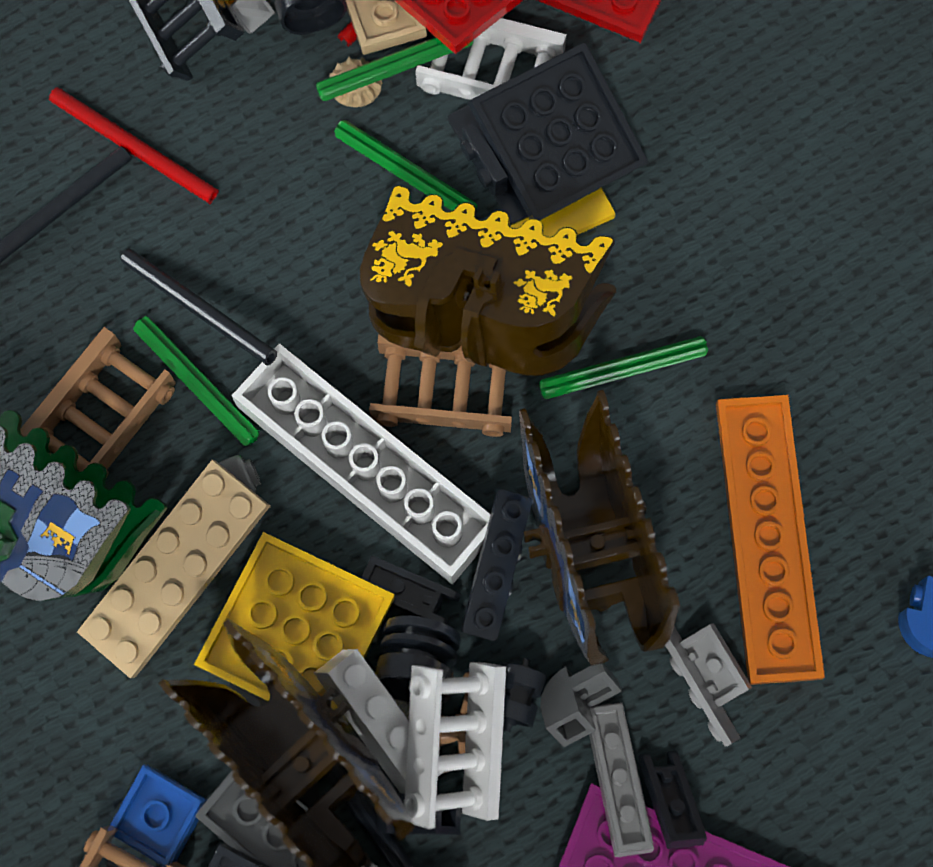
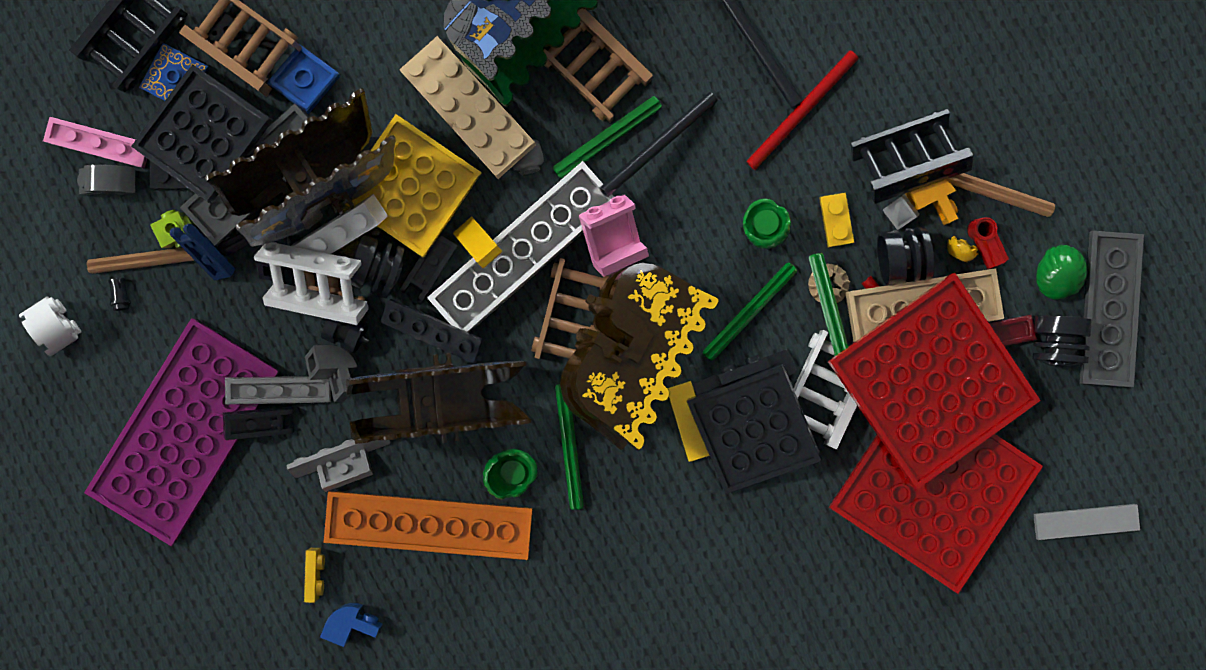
camera: 100 degrees right, 15 degrees up
none -> yellow plate [304,548,325,603]
none -> yellow tile [453,217,502,268]
none -> green piece [483,449,538,499]
none -> bright pink panel [579,195,649,277]
none -> green piece [743,199,791,249]
none -> yellow plate [819,193,854,247]

